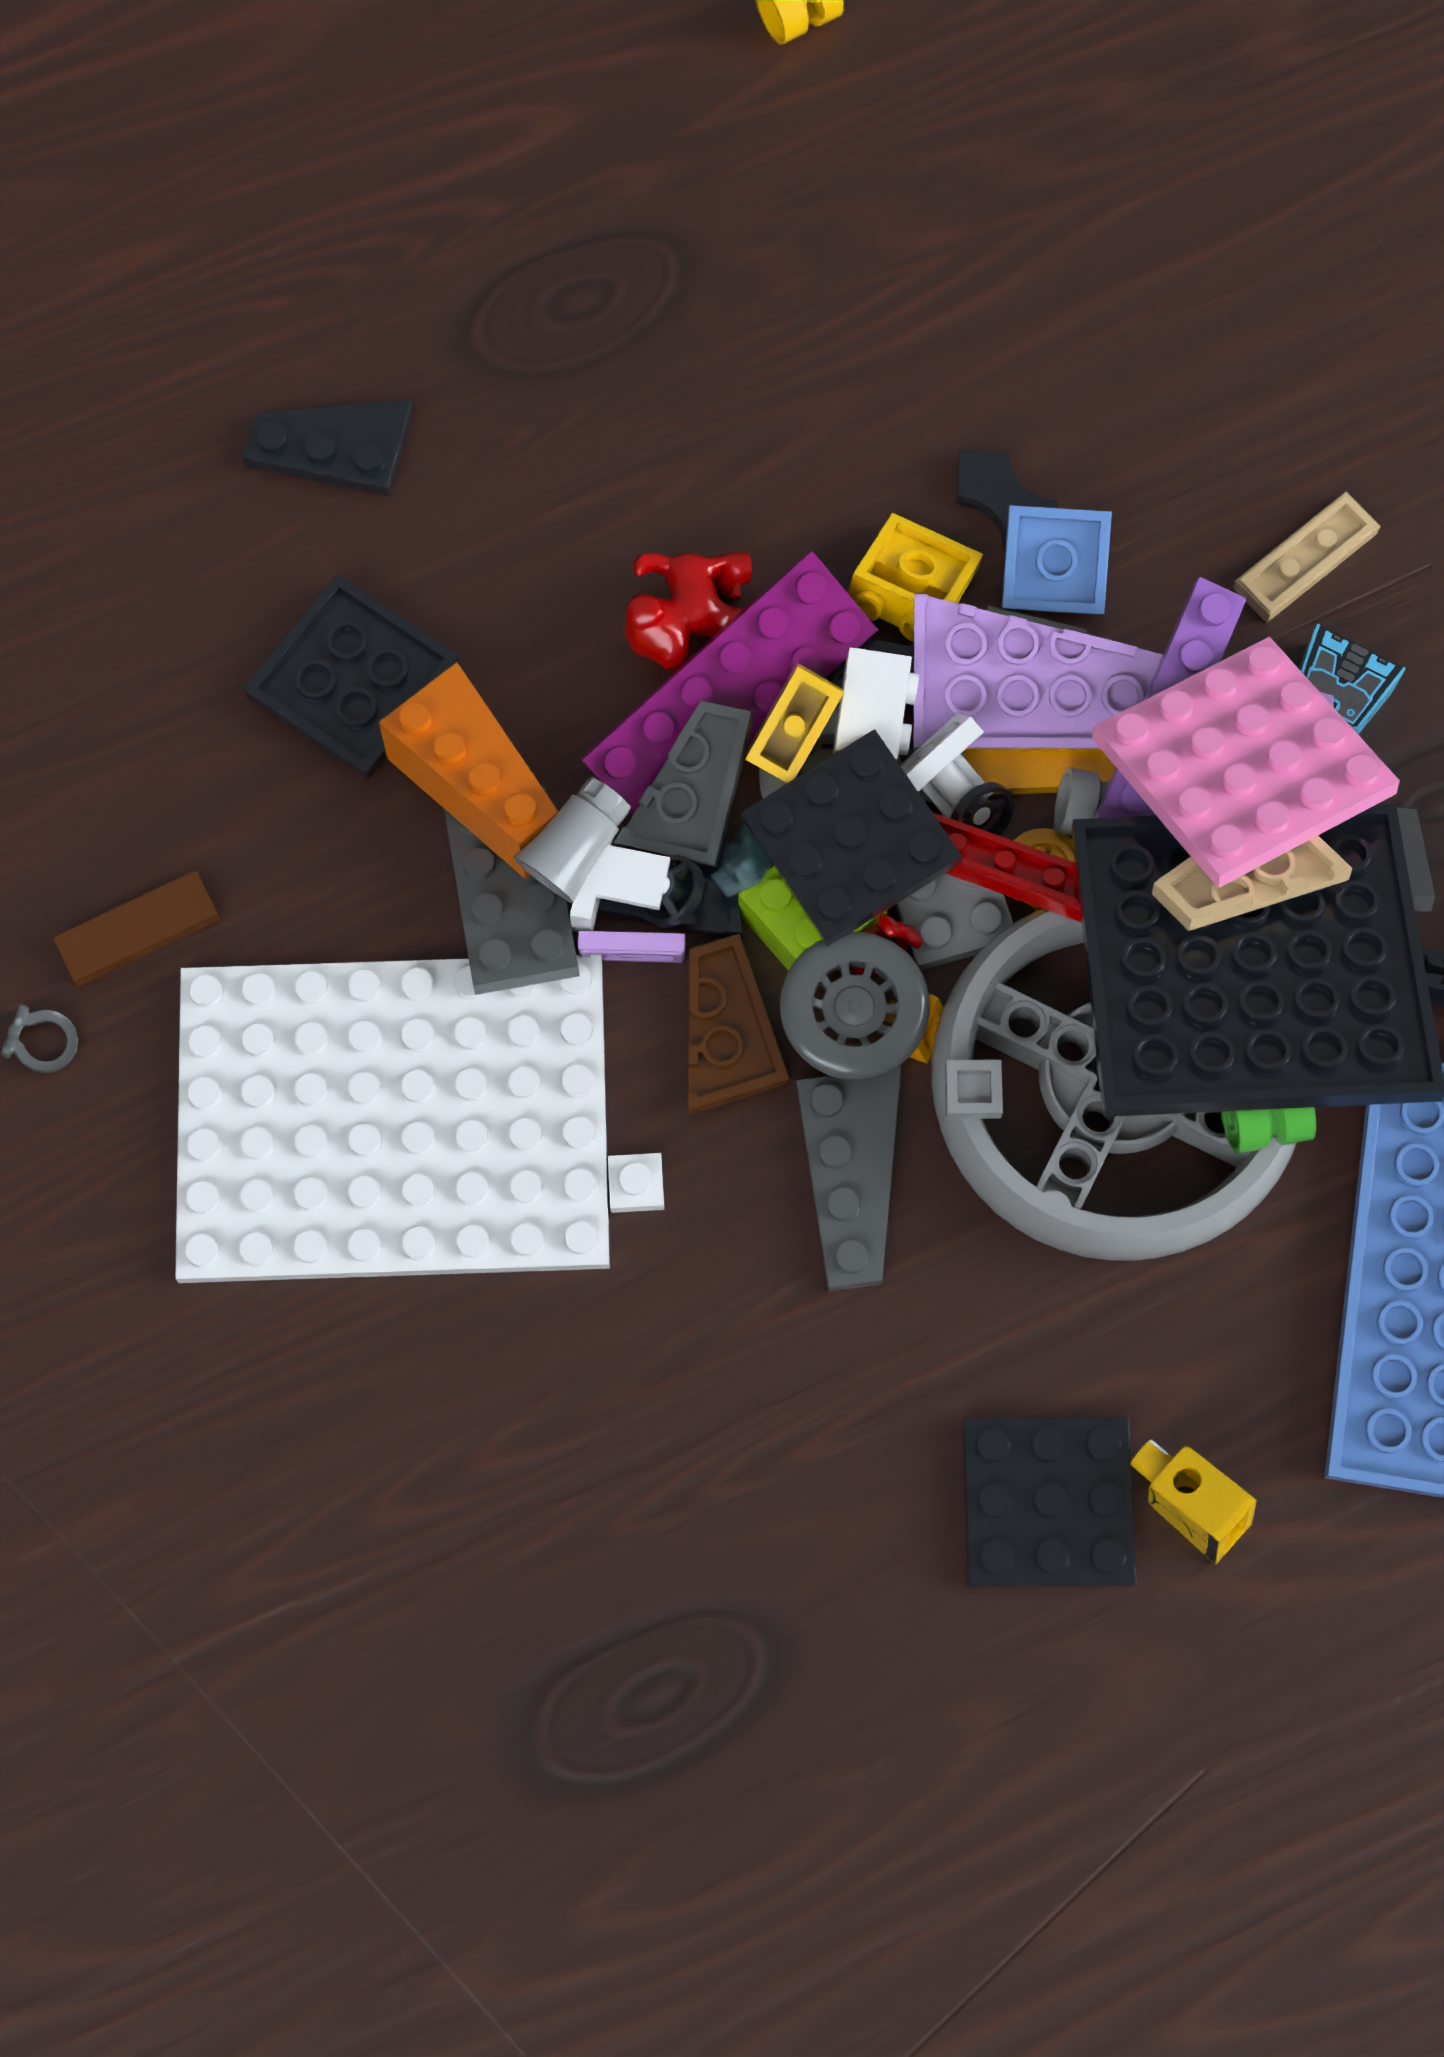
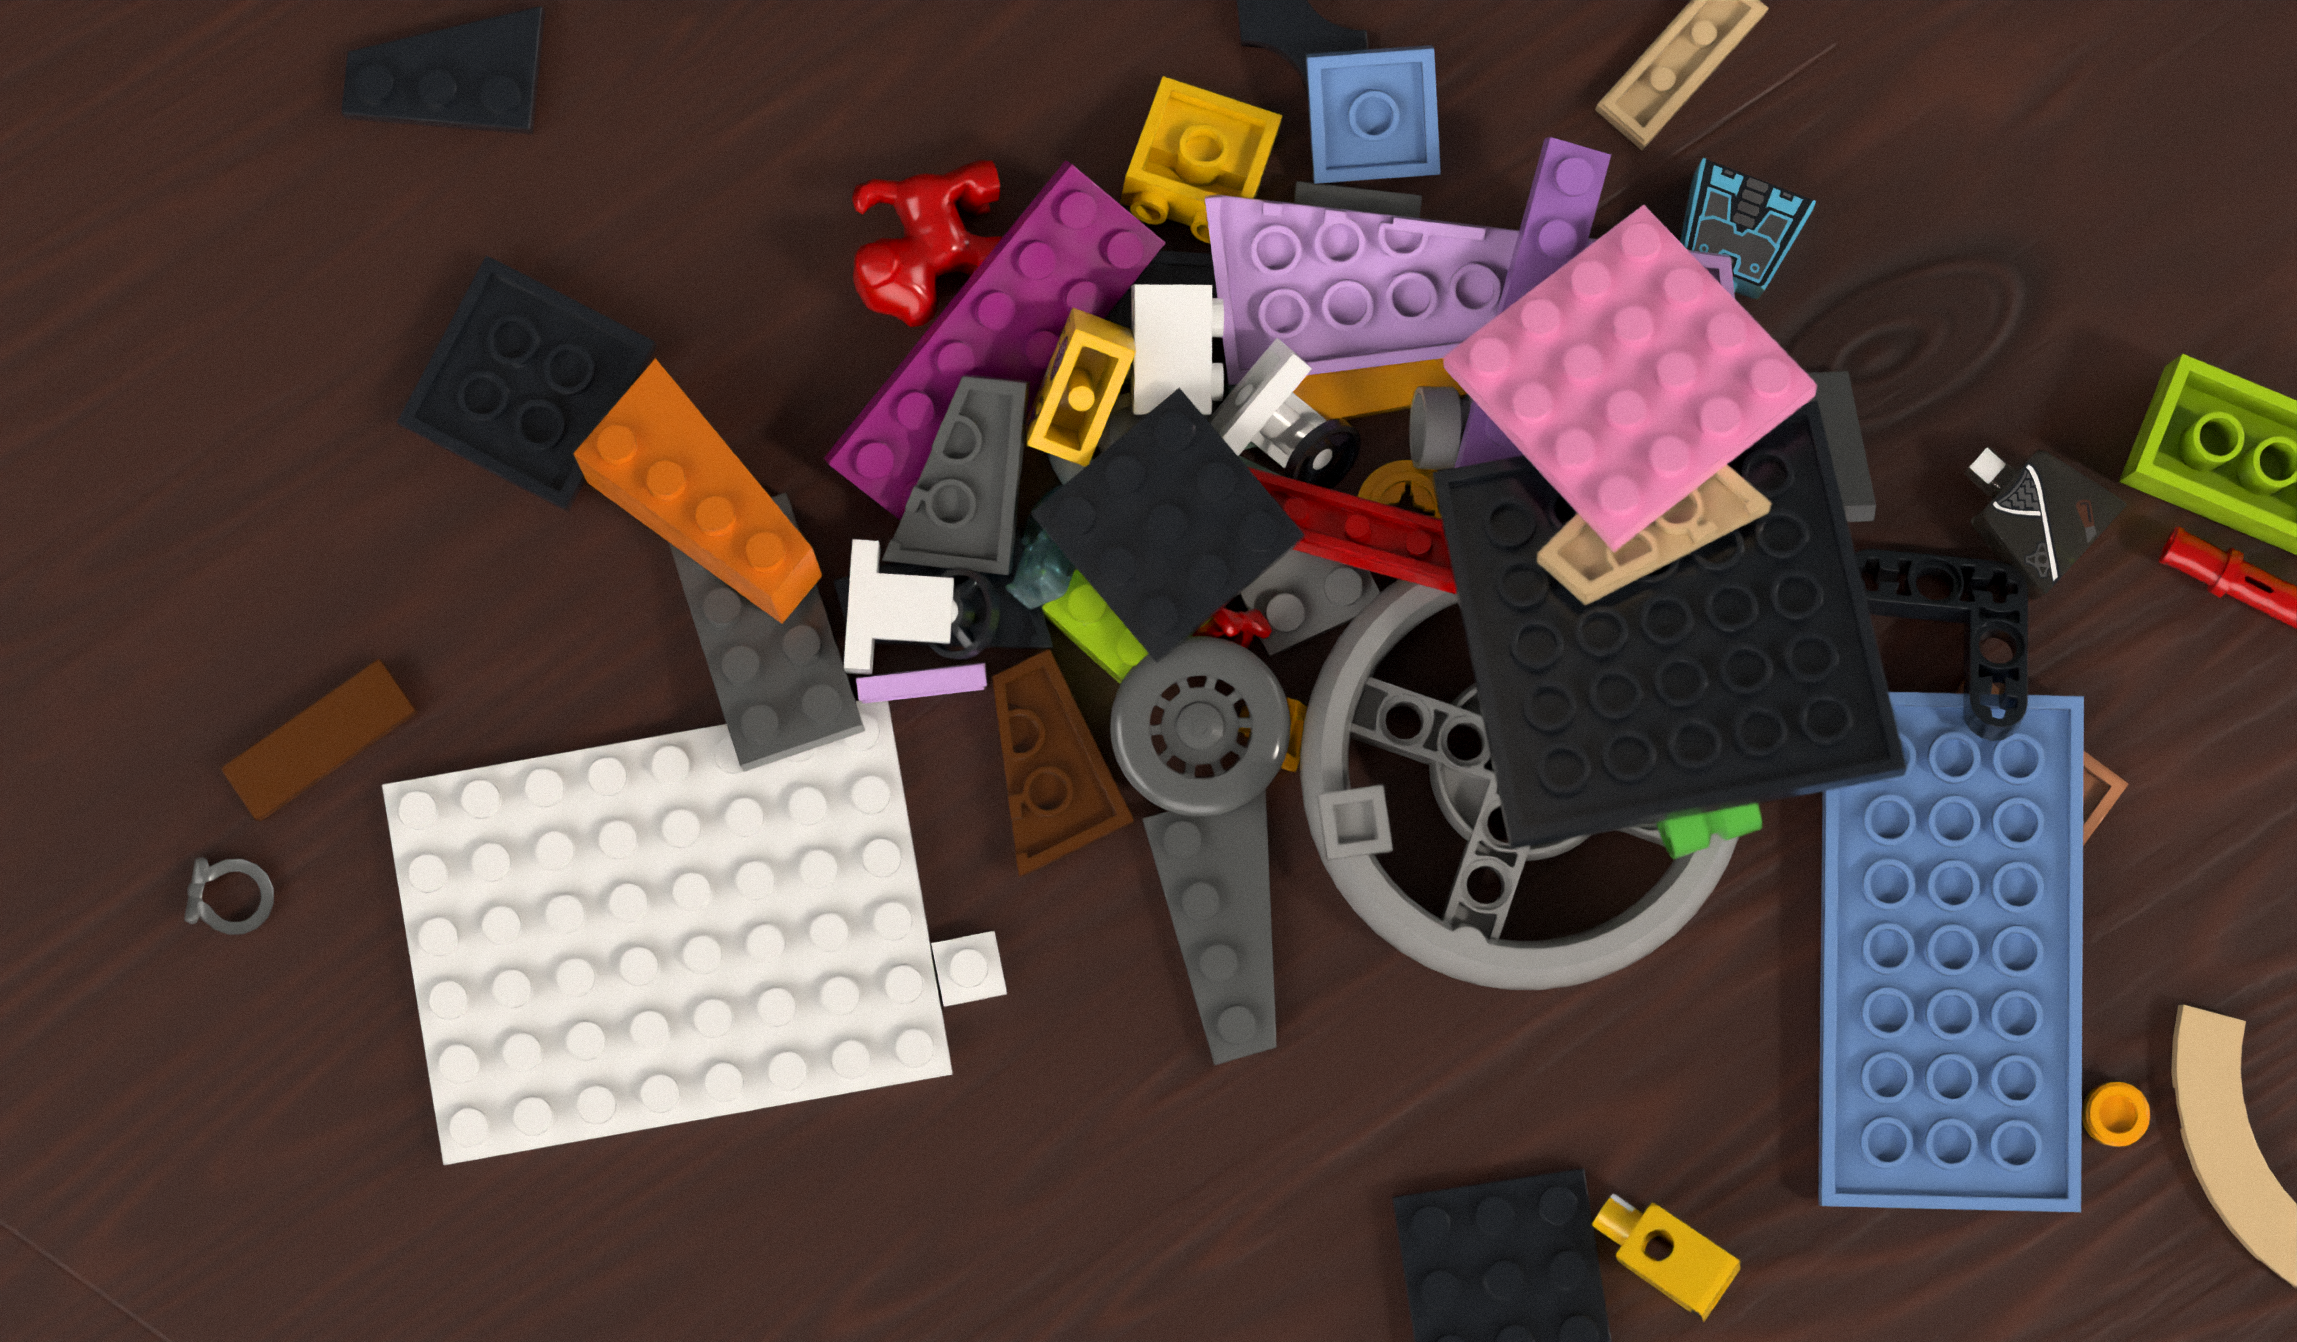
camera: 10 degrees left, 10 degrees up
light grey plant [513,777,631,903] -> none

